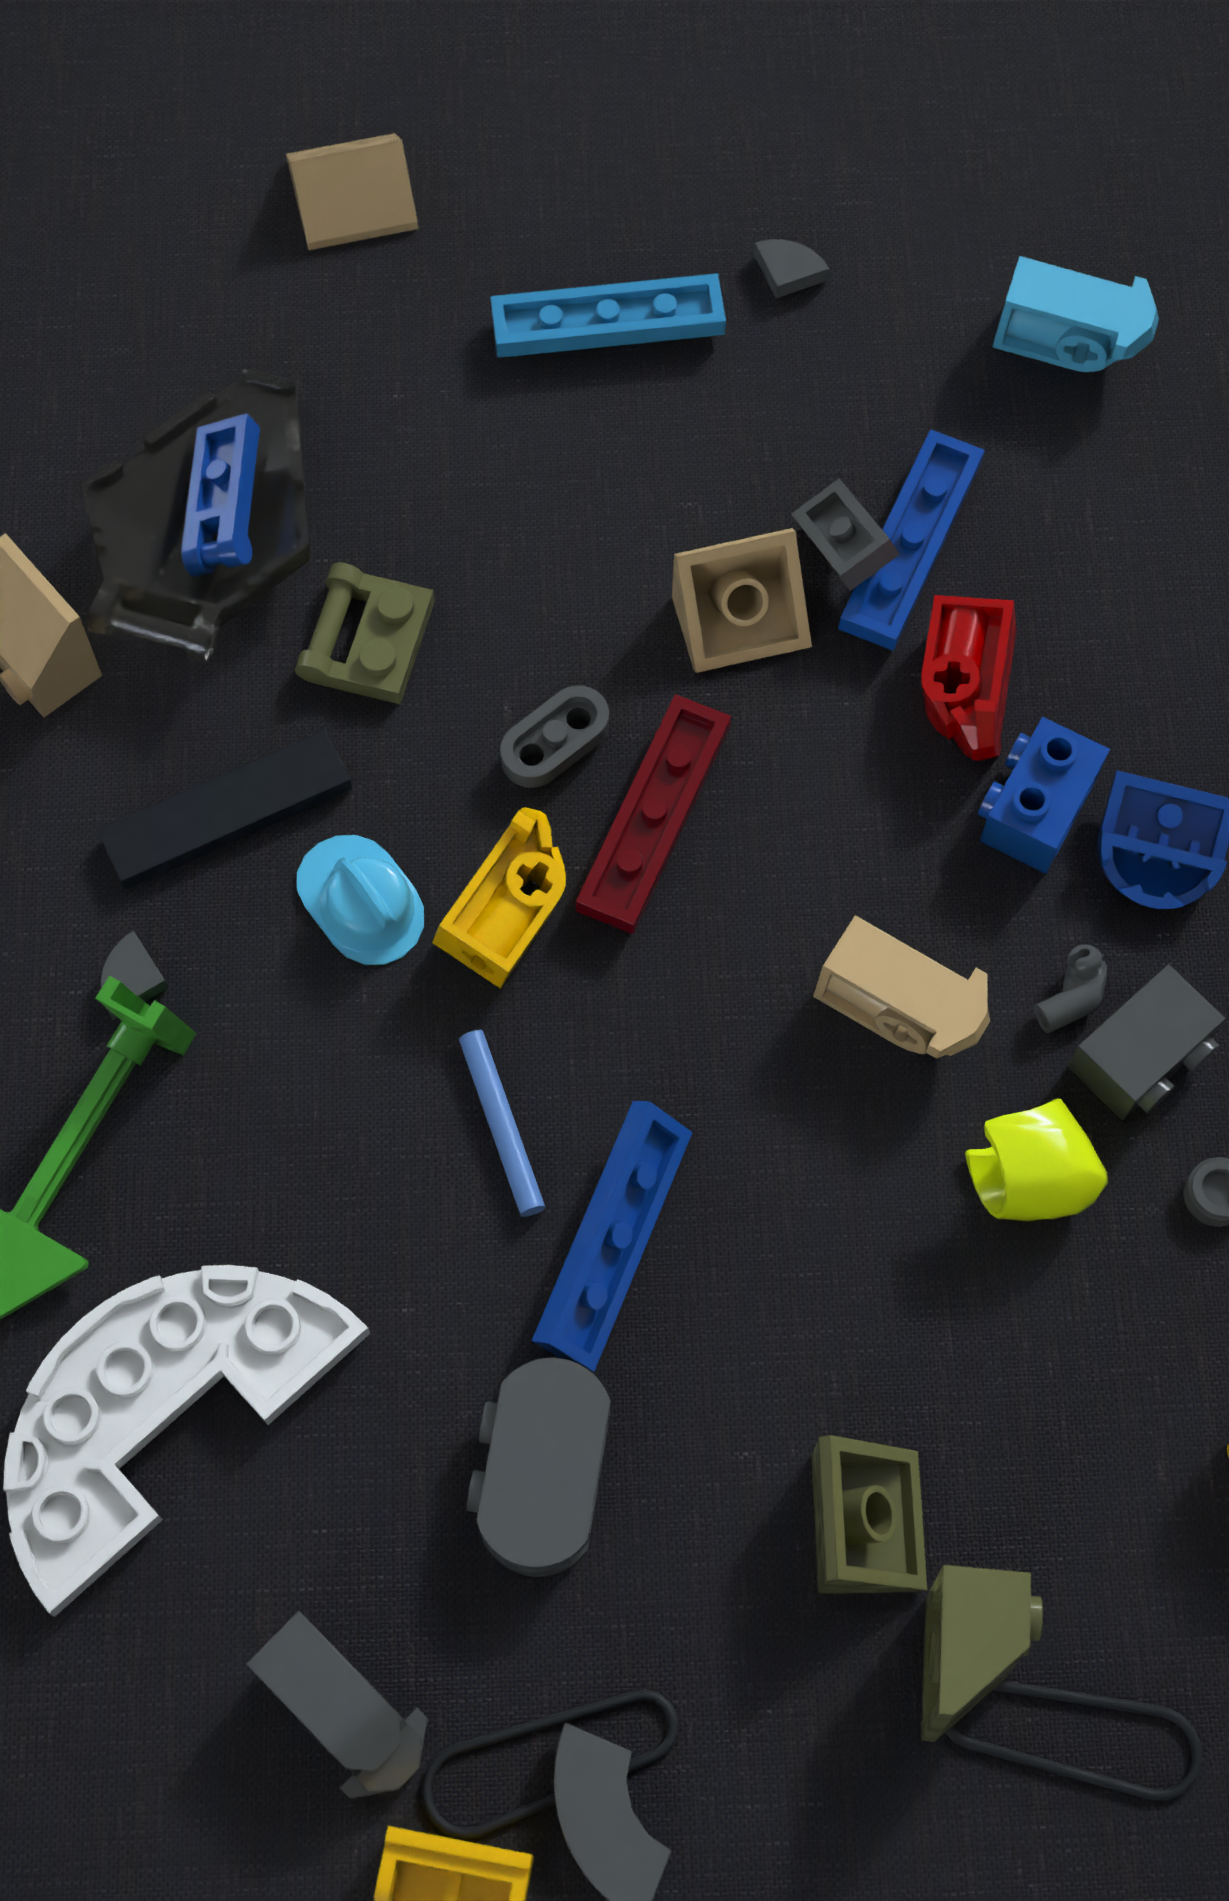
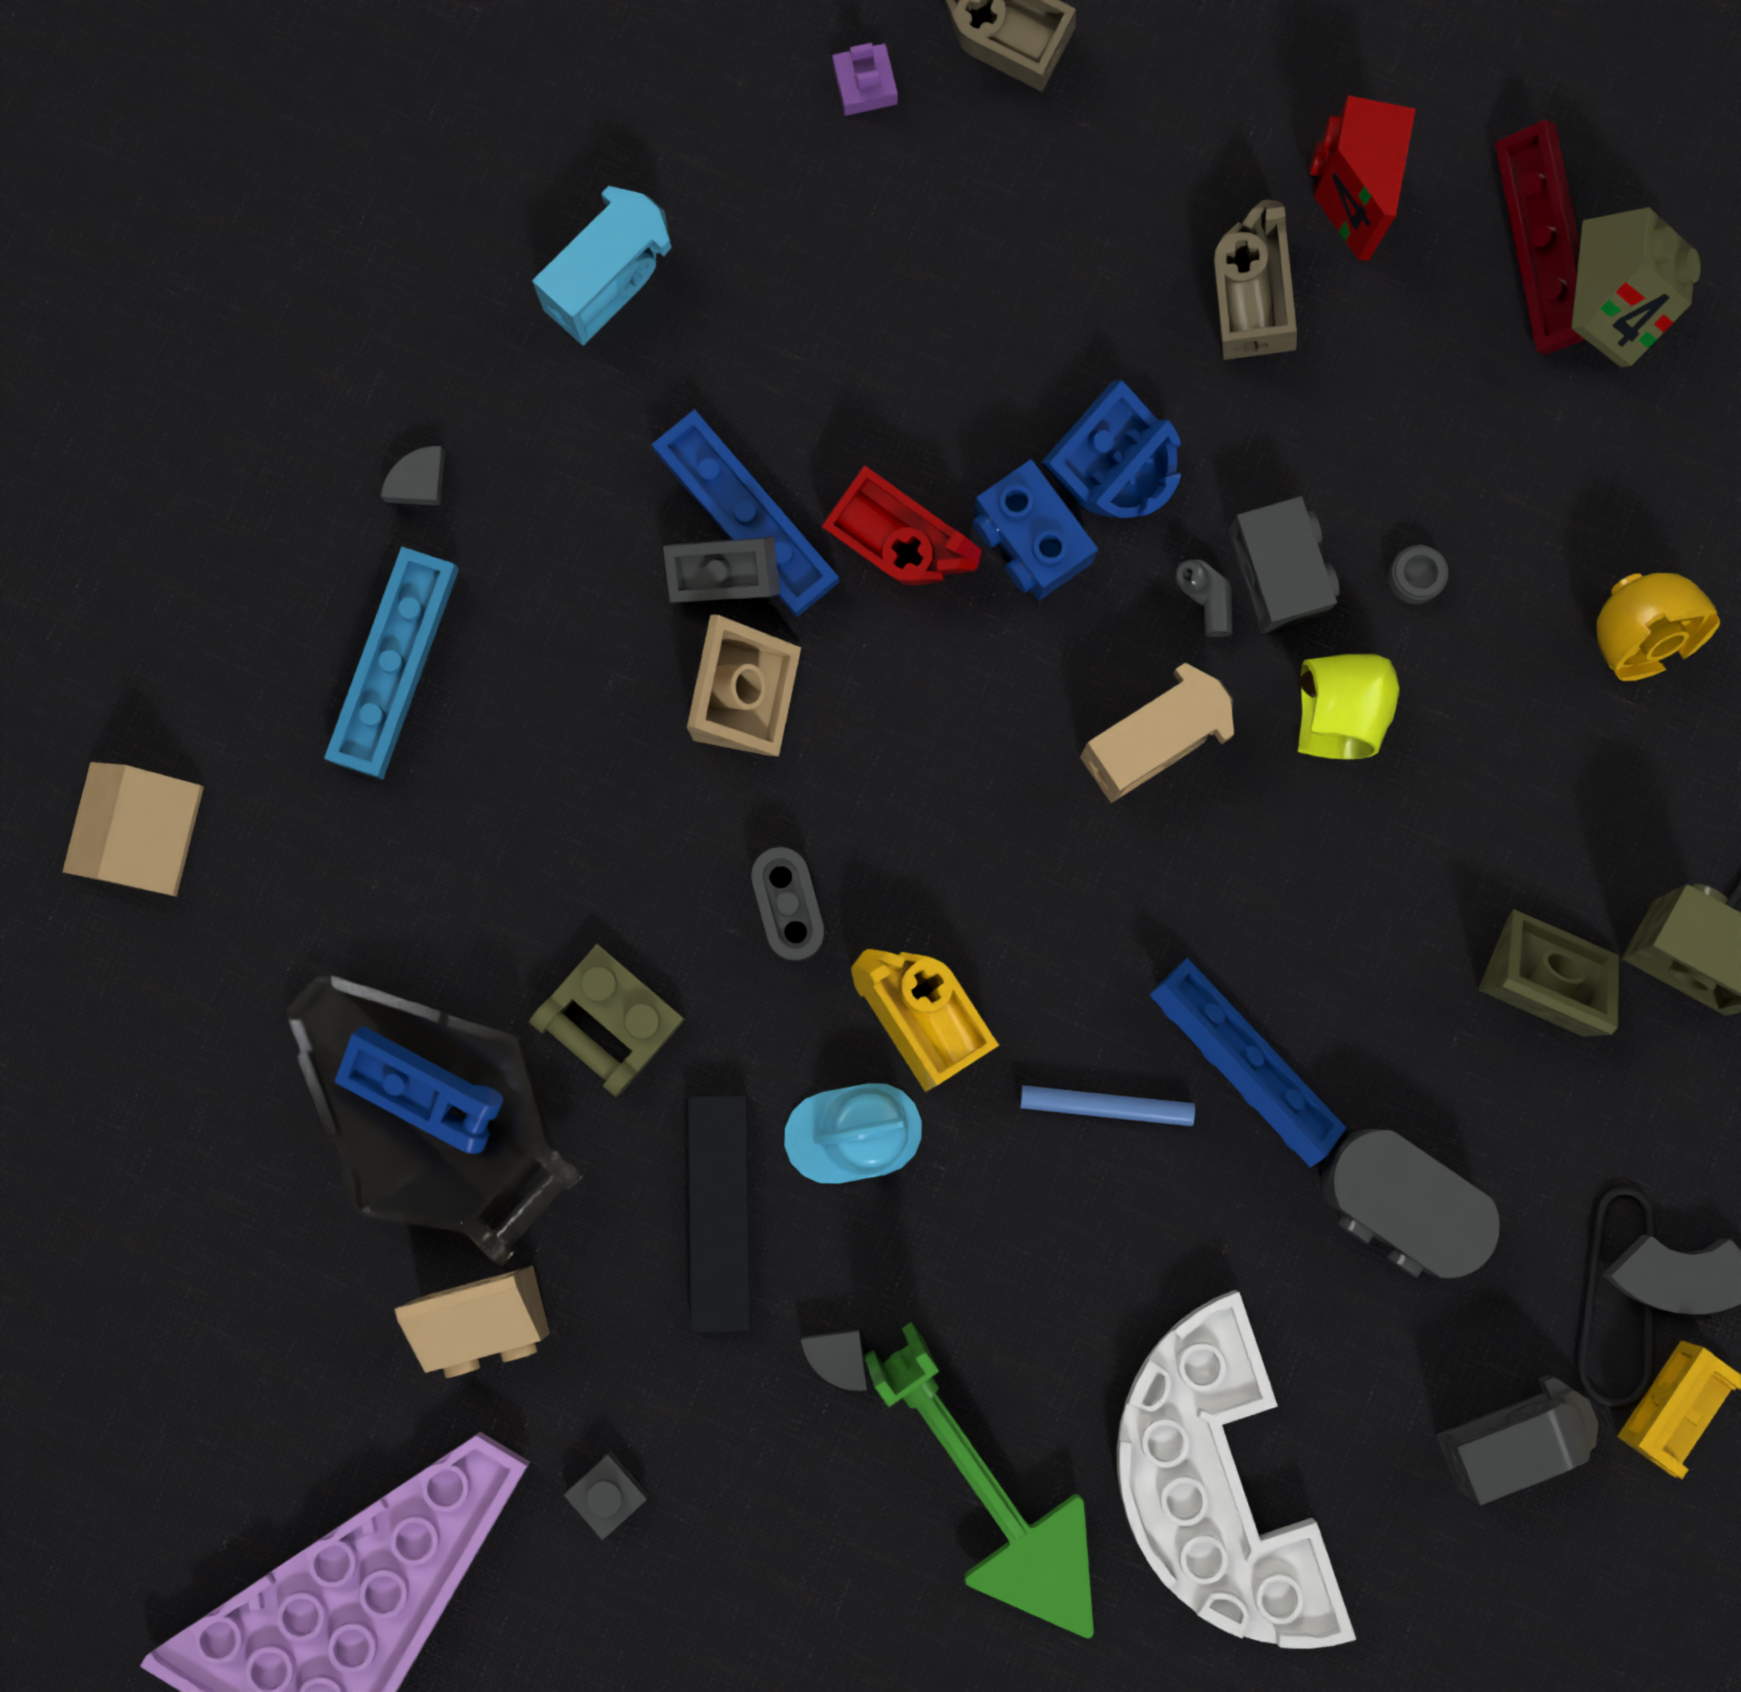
camera: 65 degrees left, 15 degrees up
dark red plate [576,694,732,935] -> none

